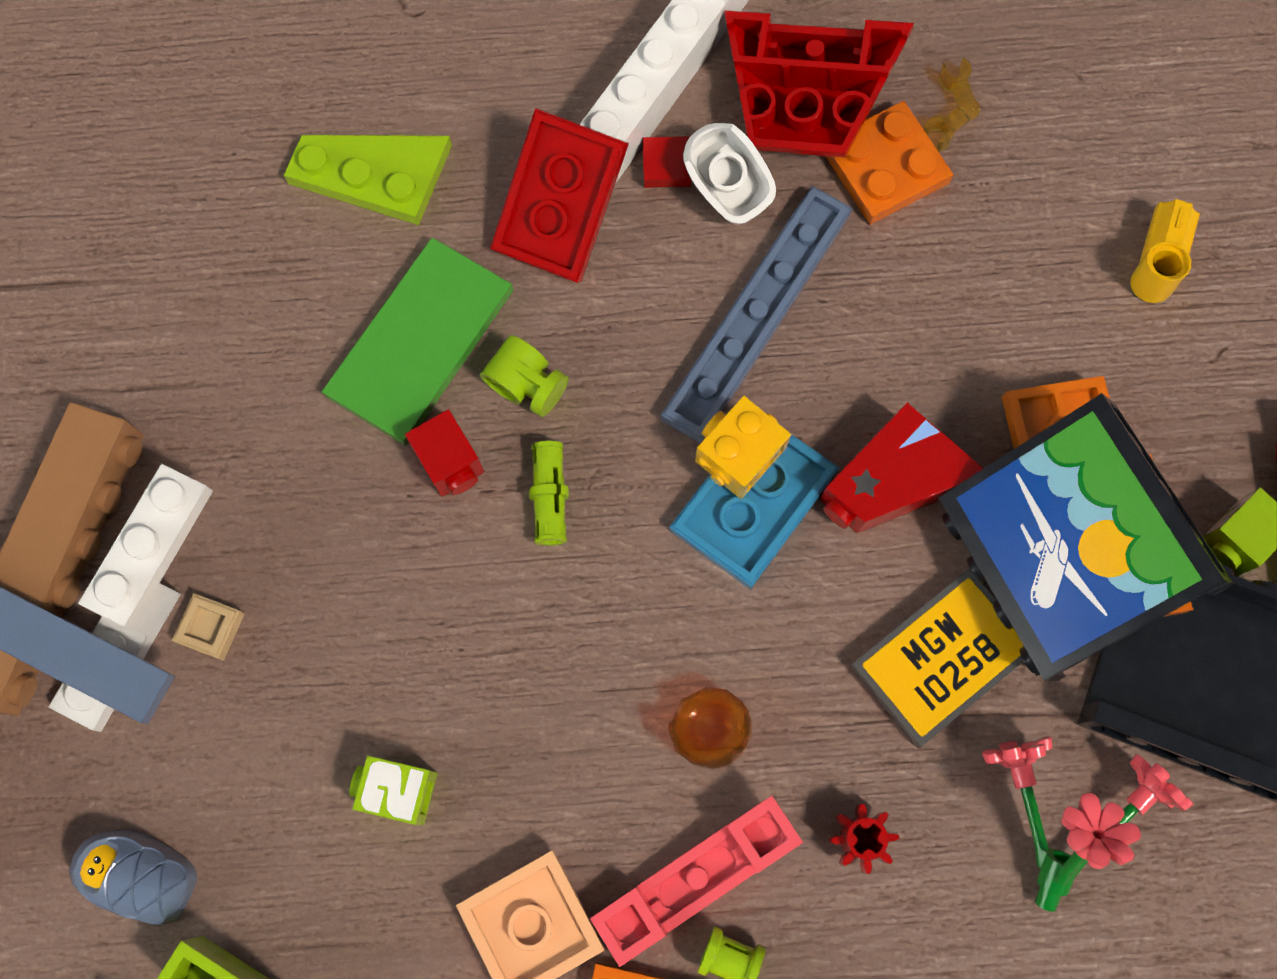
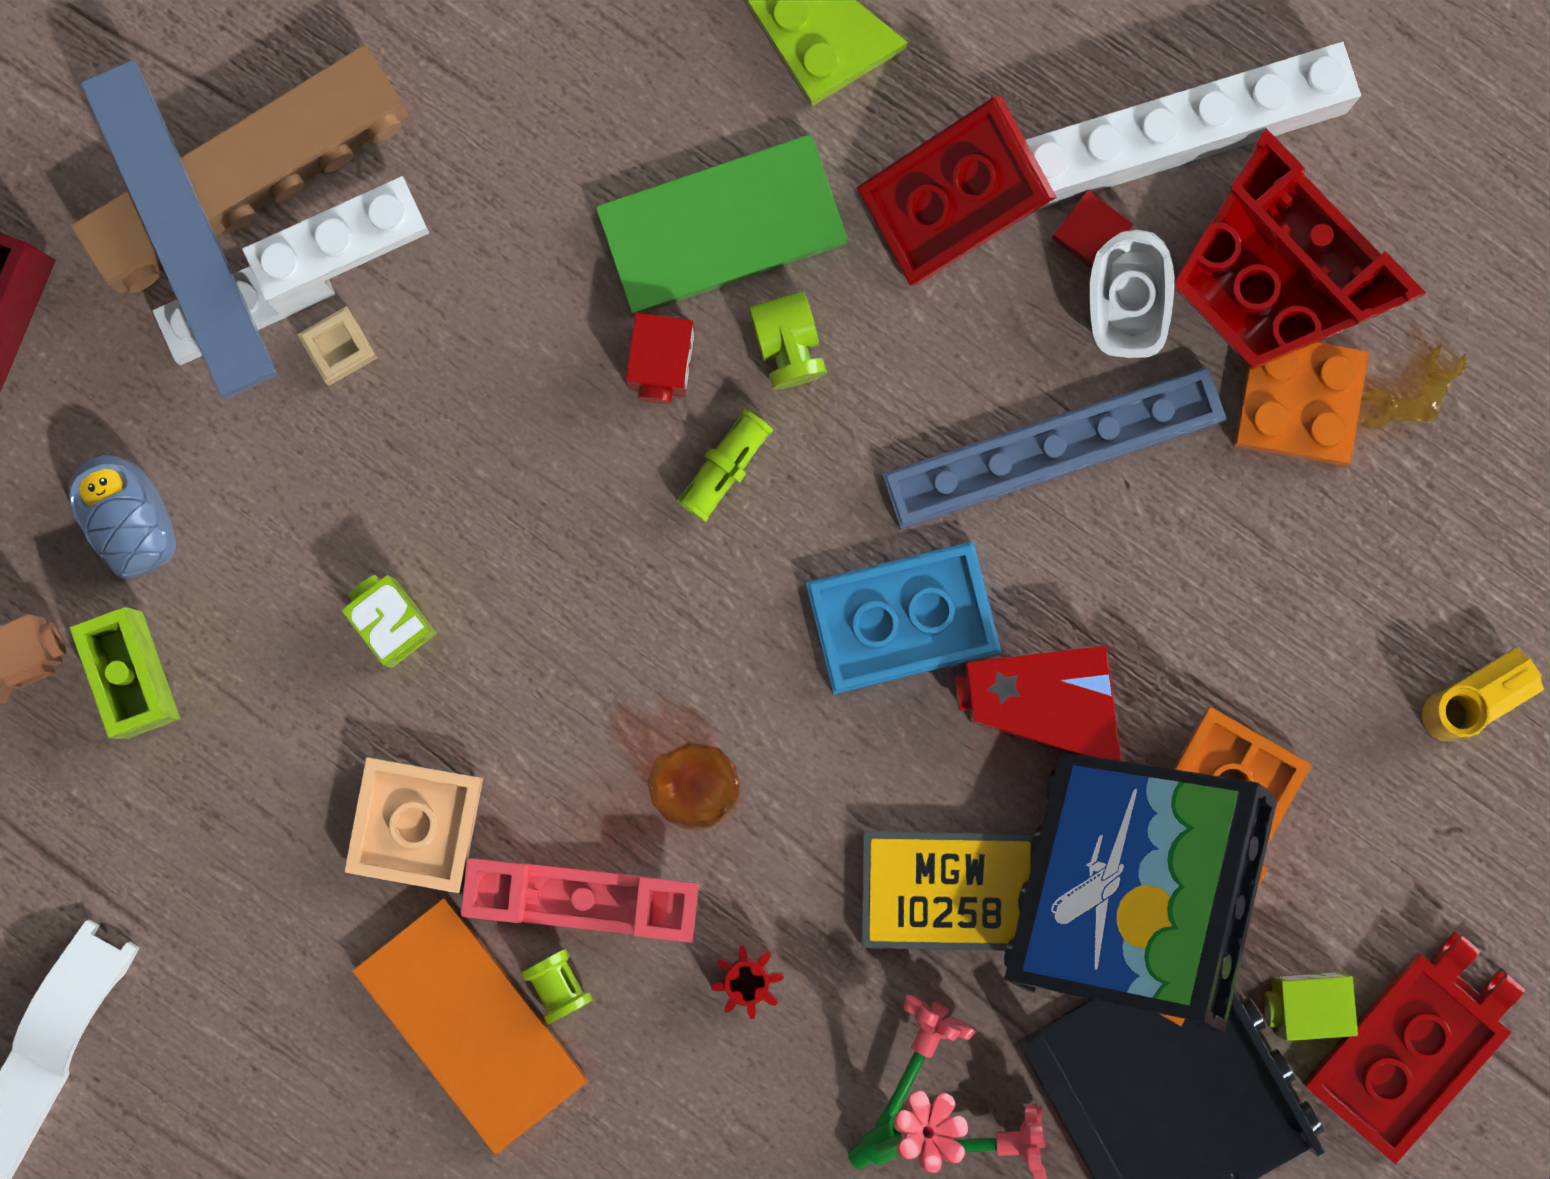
camera: 40 degrees right, 10 degrees up
yellow head [695,396,792,499] -> none

